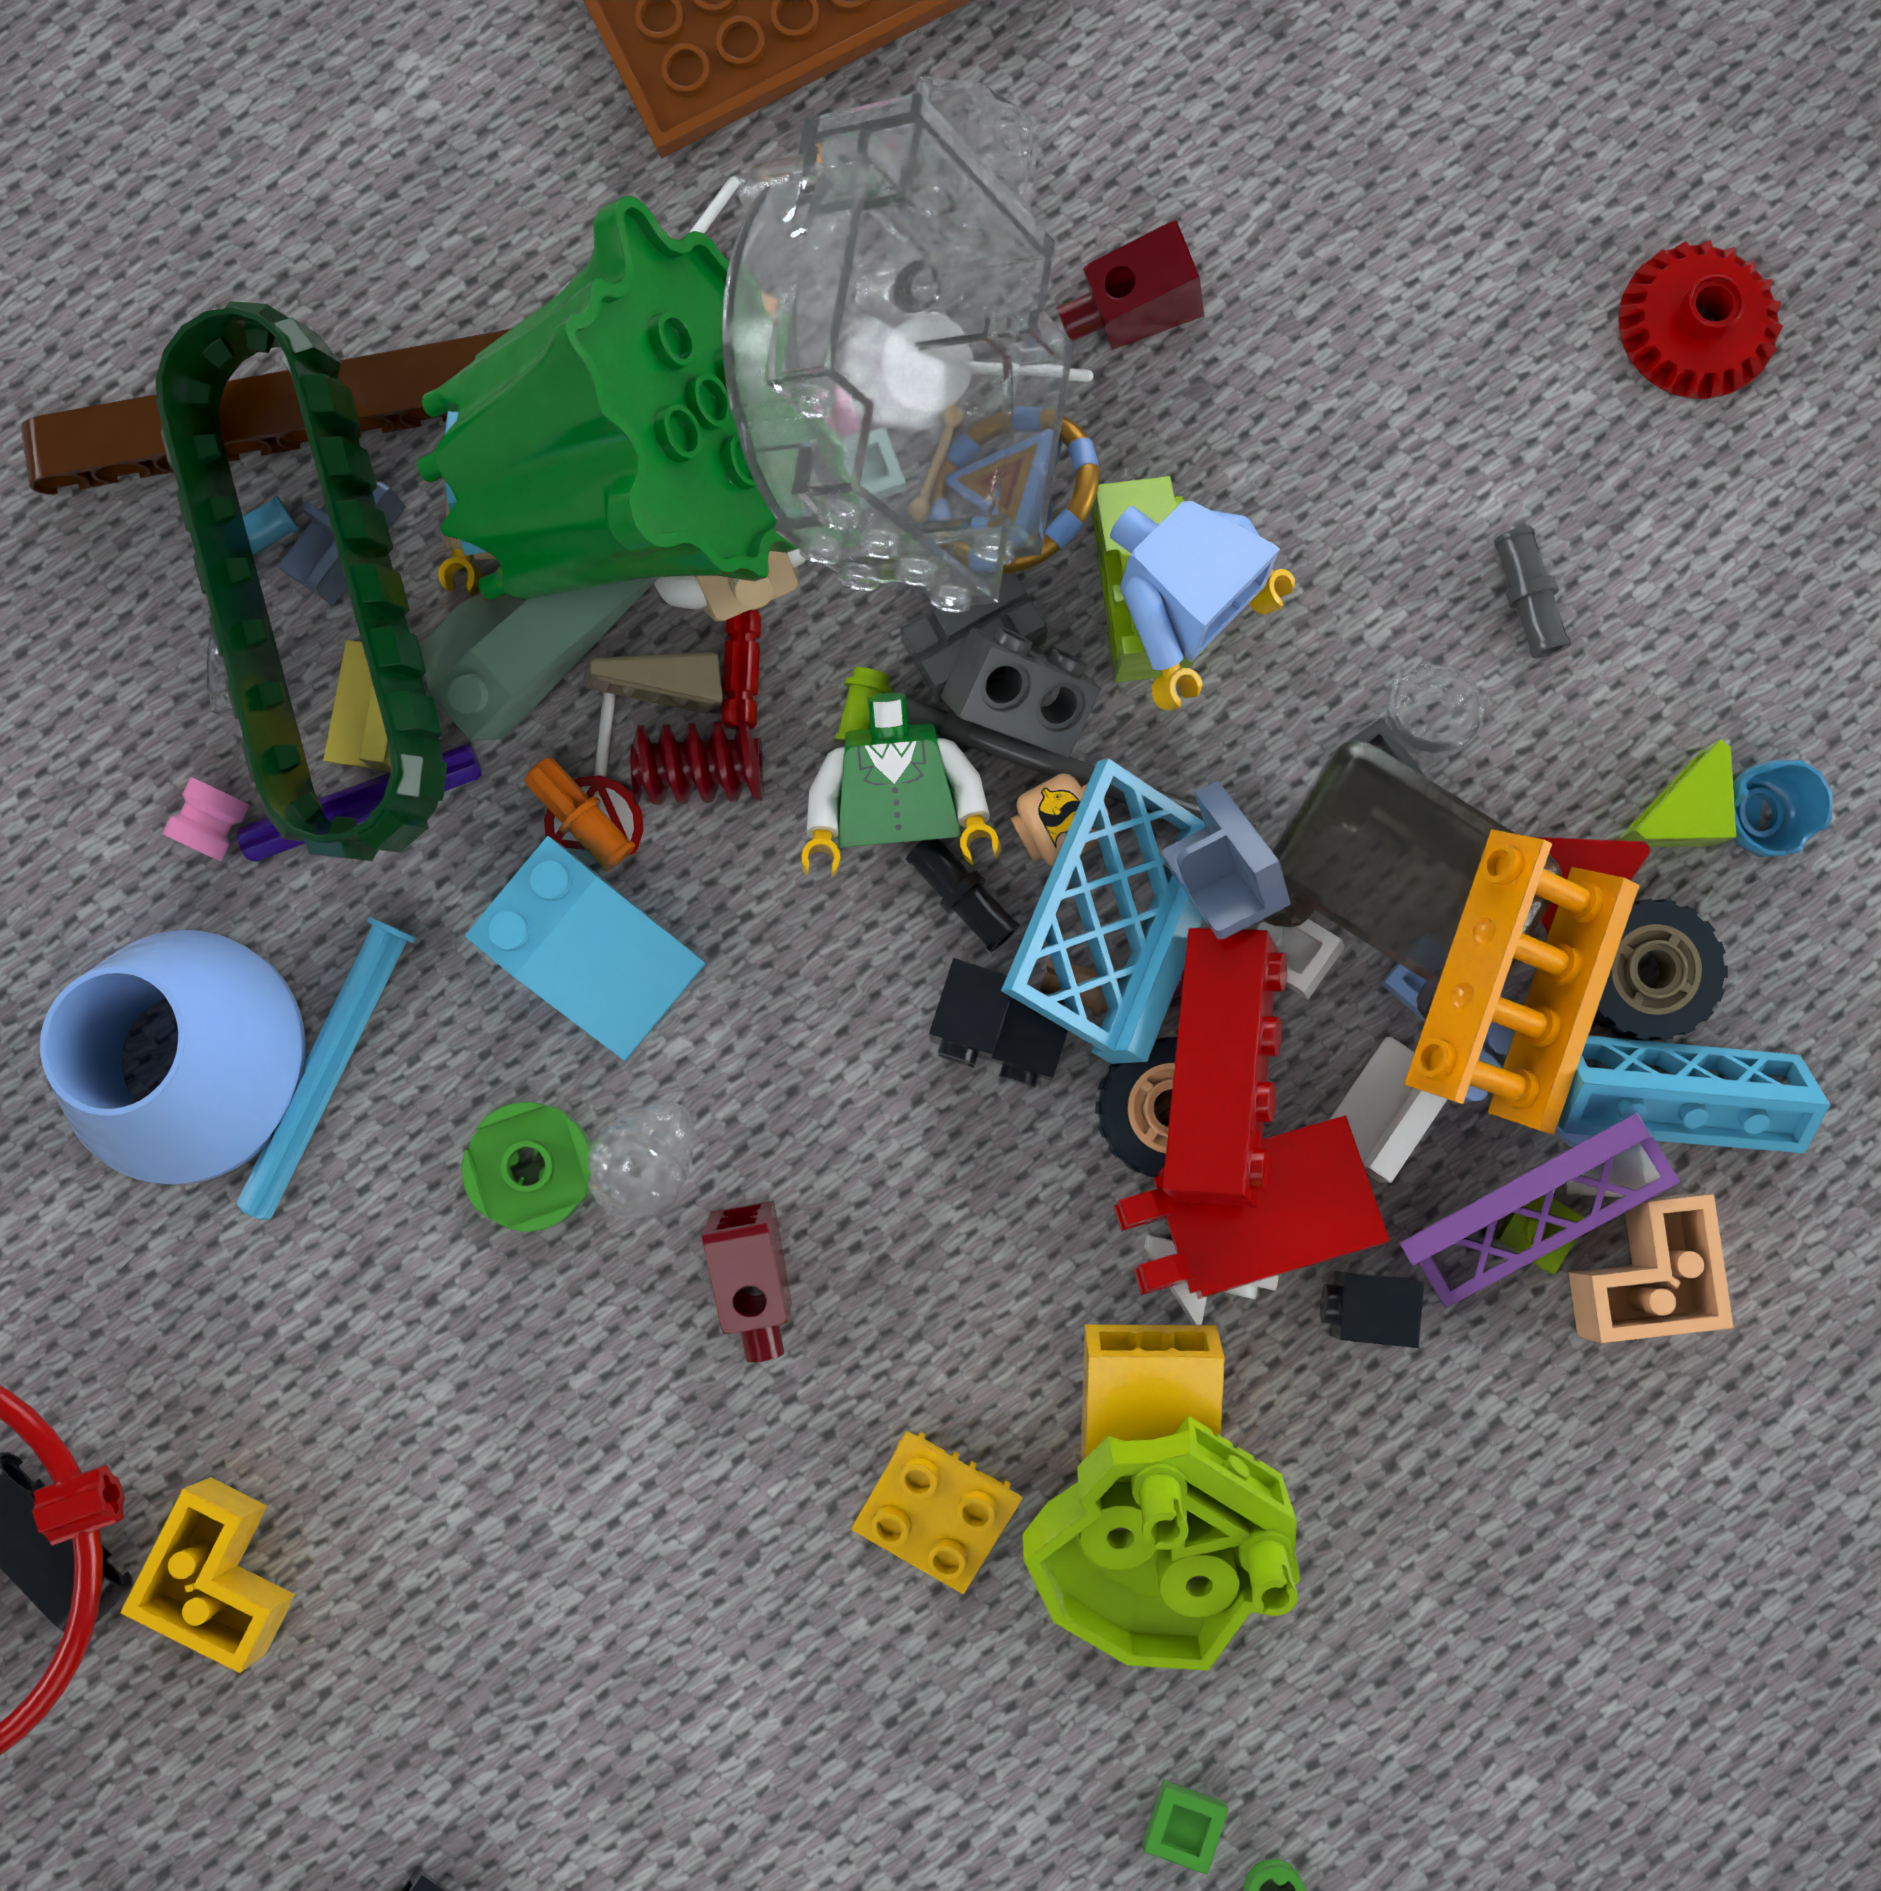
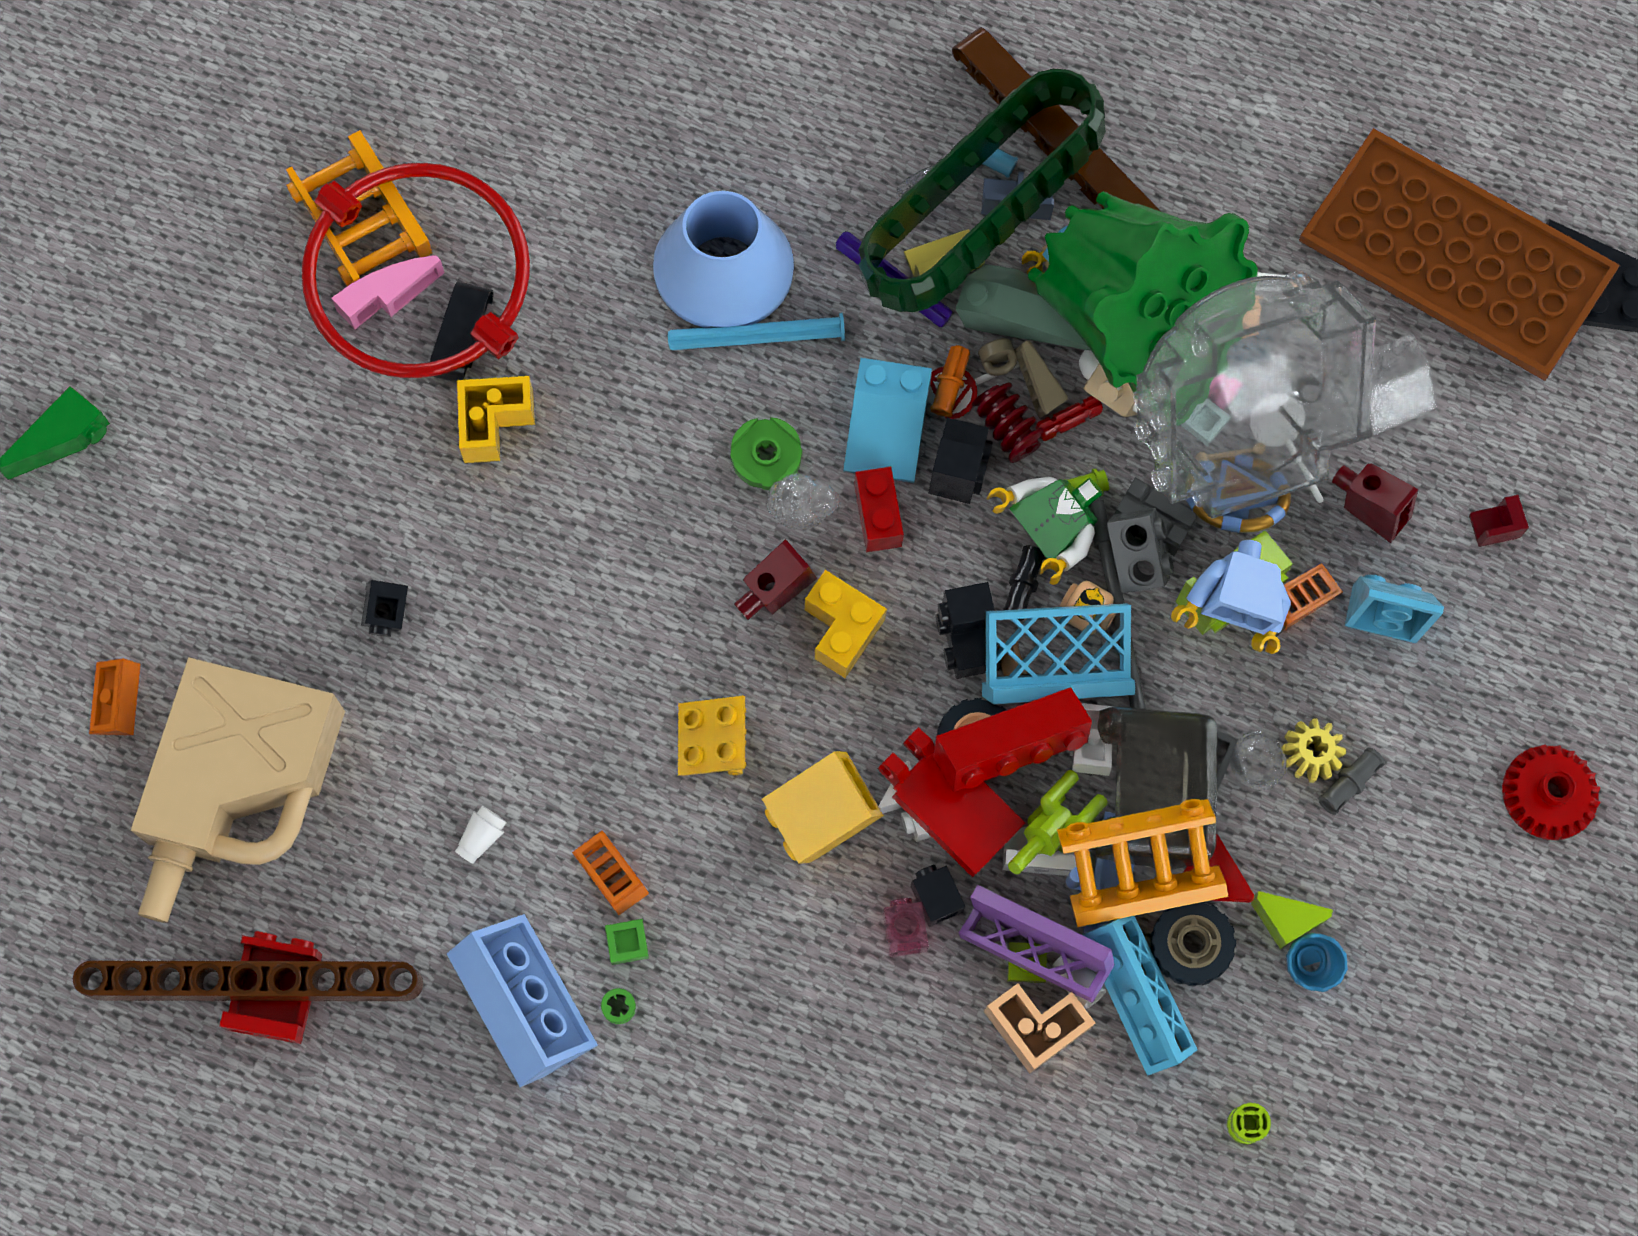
camera: 55 degrees right, 10 degrees down
bright pink wheel [162,777,250,861] -> none
lime brick [1022,1415,1301,1671] -> none
sand blue panel [1162,780,1291,939] -> none
none -> orange slope [572,830,649,915]
none -> yellow brick [804,570,887,678]
none -> red brick [854,466,904,553]
none -> clear pink brick [882,898,929,958]
none -> black brick [928,417,993,504]
none -> dark tan tile [978,338,1017,376]
none -> lime plant [1008,770,1108,875]
none -> light yellow gear [1281,718,1346,783]
none -> orange slope [1284,563,1343,630]
none -> medium azure slope [1345,575,1444,643]
none -> dark red panel [1469,495,1529,547]

